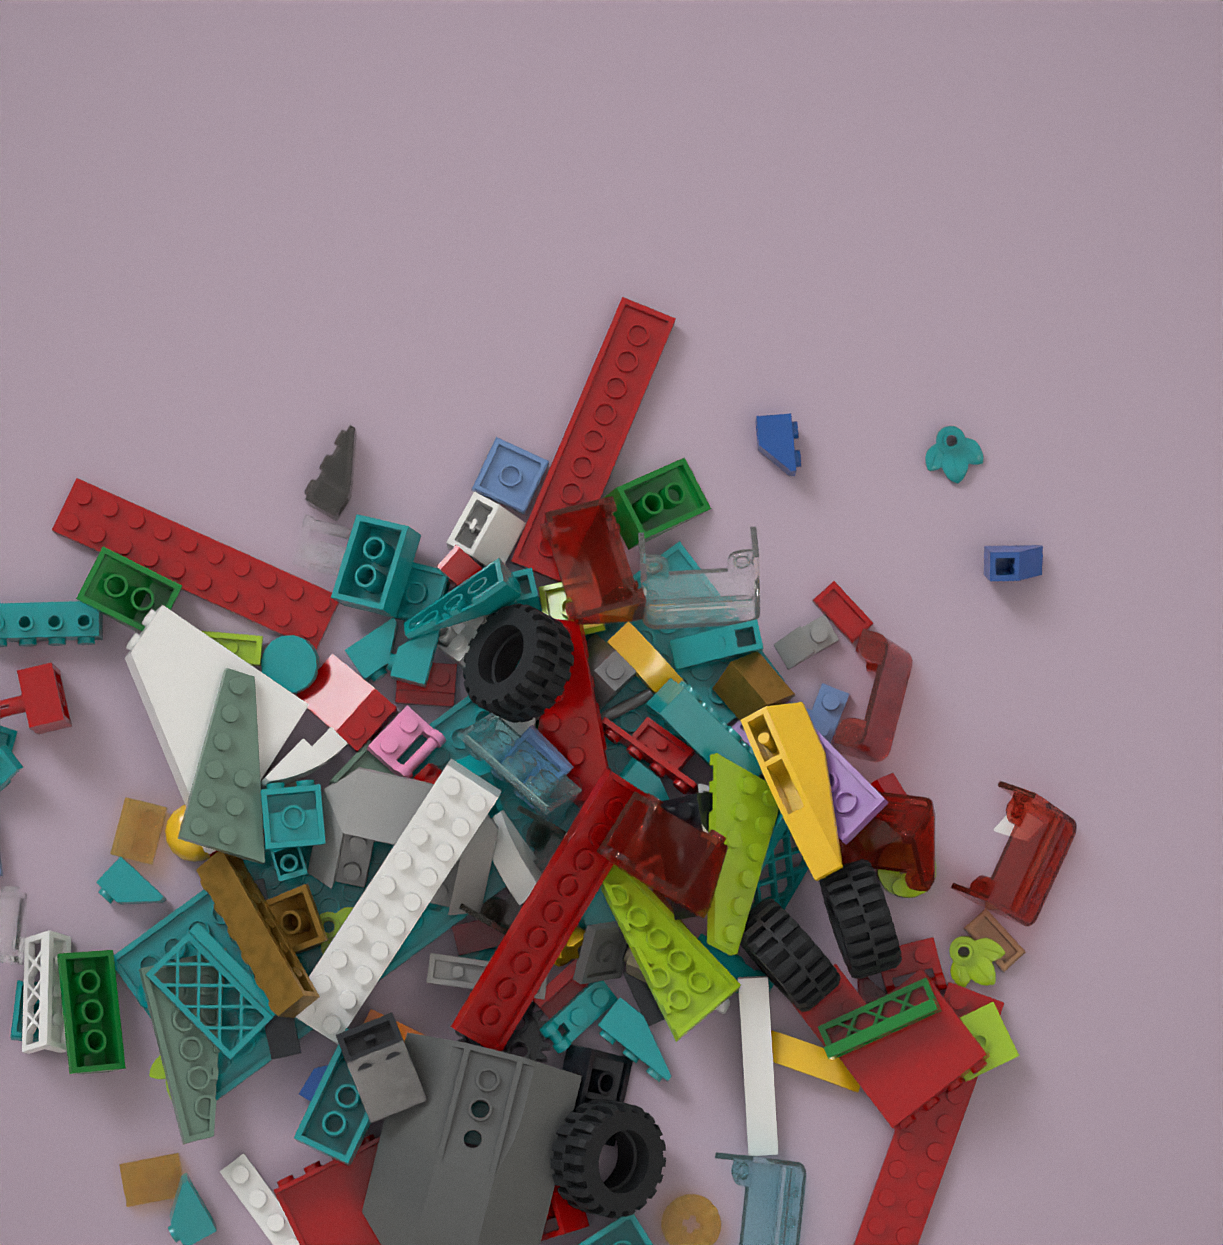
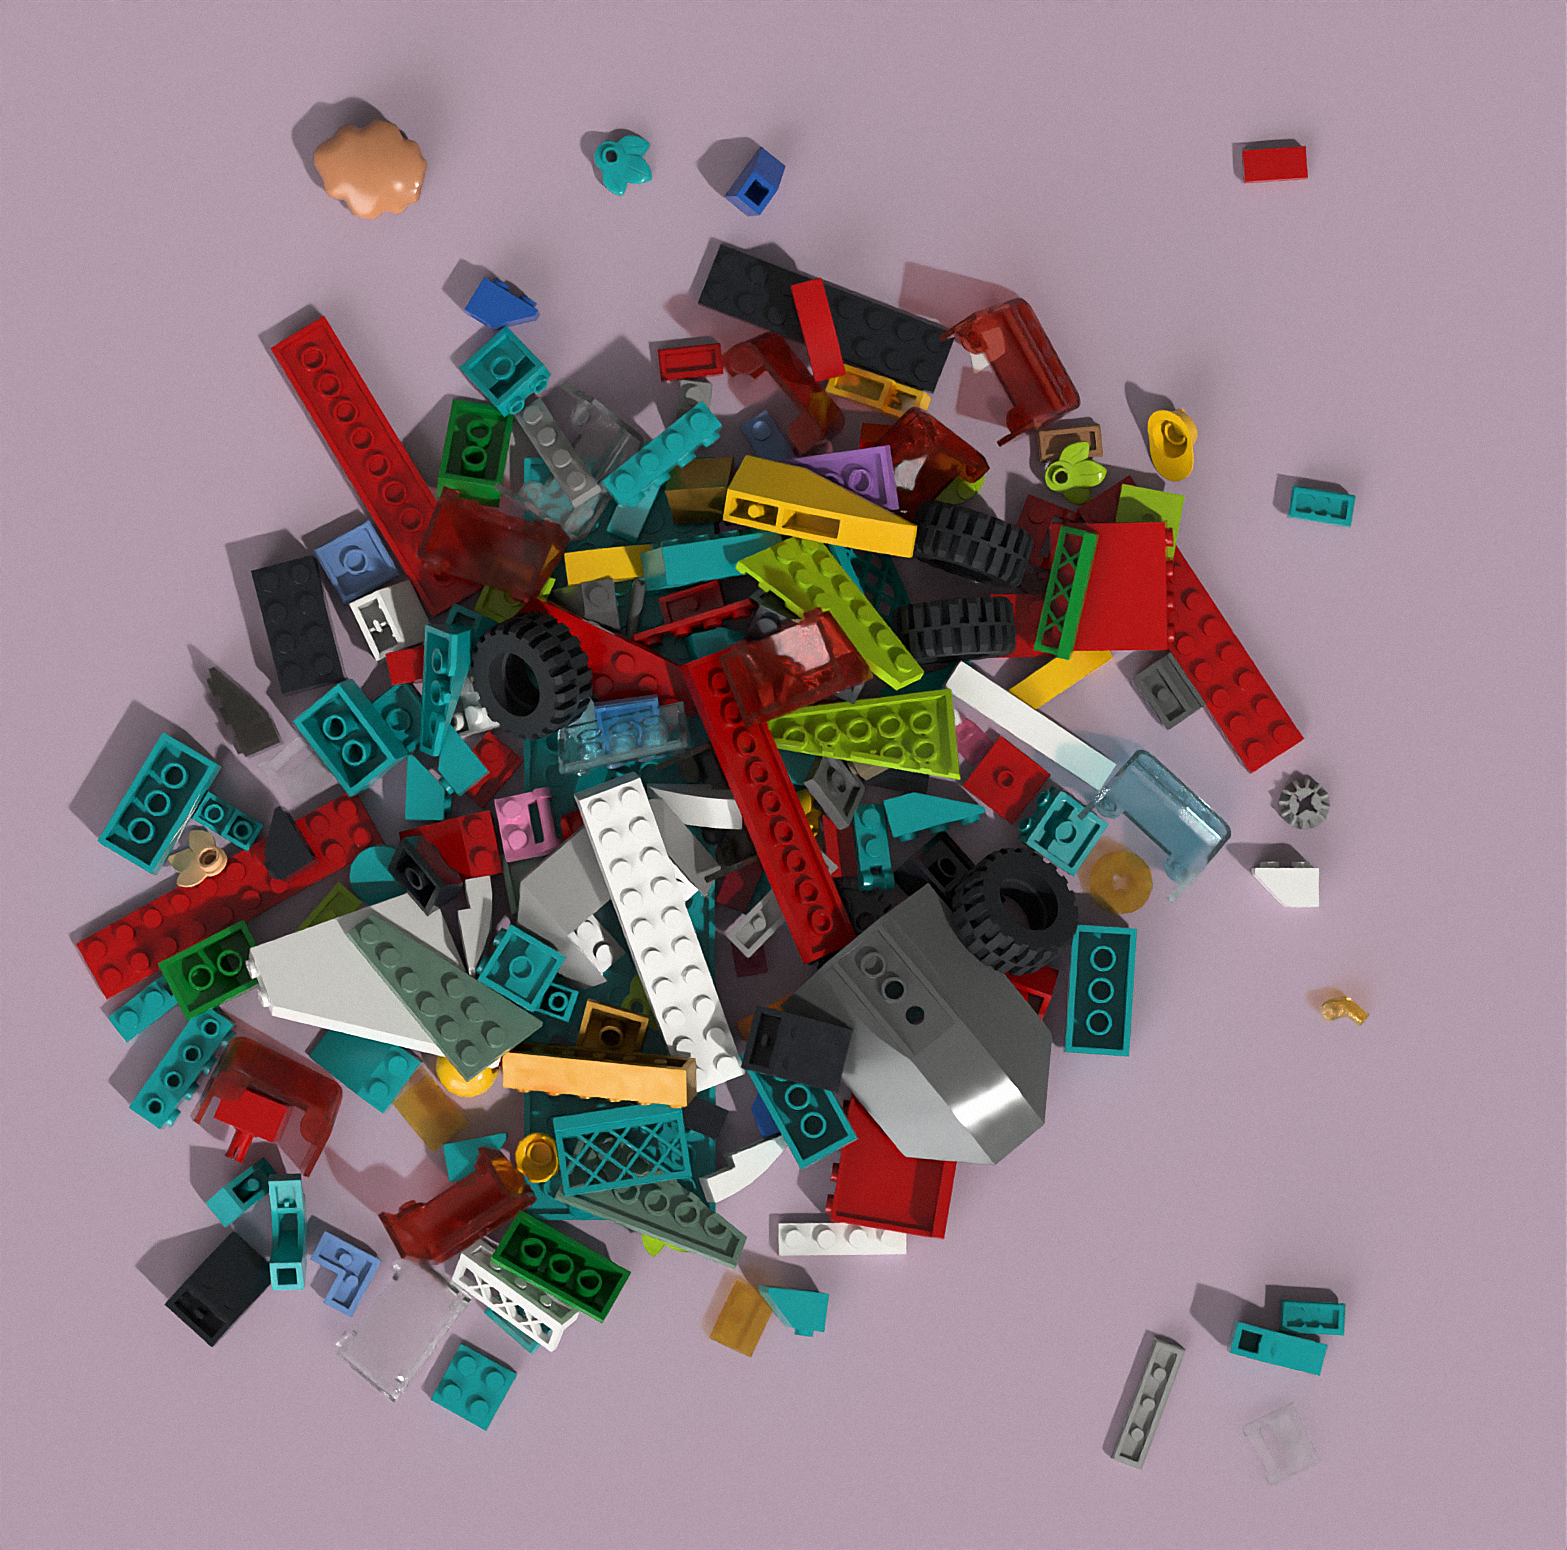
camera: 50 degrees left, 5 degrees up
none -> teal brick [97,732,222,875]
none -> teal plate [108,975,178,1043]
none -> light nougat plate [168,830,227,887]
none -> clear red windscreen [190,1036,343,1178]
none -> teal slope [192,791,264,852]
none -> black brick [251,555,347,696]
none -> black slope [264,806,320,883]
none -> teal slope [309,1029,423,1114]
none -> nougat piece [313,119,428,220]
none -> clear red windscreen [378,1146,537,1265]
none -> black slope [387,836,463,917]
none -> teal plate [459,326,551,417]
none -> light grey plate [514,398,602,508]
none -> yellow hair [515,1132,560,1183]
none -> teal brick [602,401,722,510]
none -> black plate [698,244,956,394]
none -> white slope [699,1132,787,1203]
none -> black hinge [701,827,727,845]
none -> clear pink slope [730,941,768,978]
none -> red slope [791,278,846,383]
none -> yellow slope [825,364,931,427]
none -> clear pink slope [956,718,994,766]
none -> red plate [962,736,1051,825]
none -> teal plate [1017,786,1109,877]
none -> dark grey plate [1132,652,1206,731]
none -> yellow piece [1148,409,1198,482]
none -> teal plate [1287,485,1356,528]

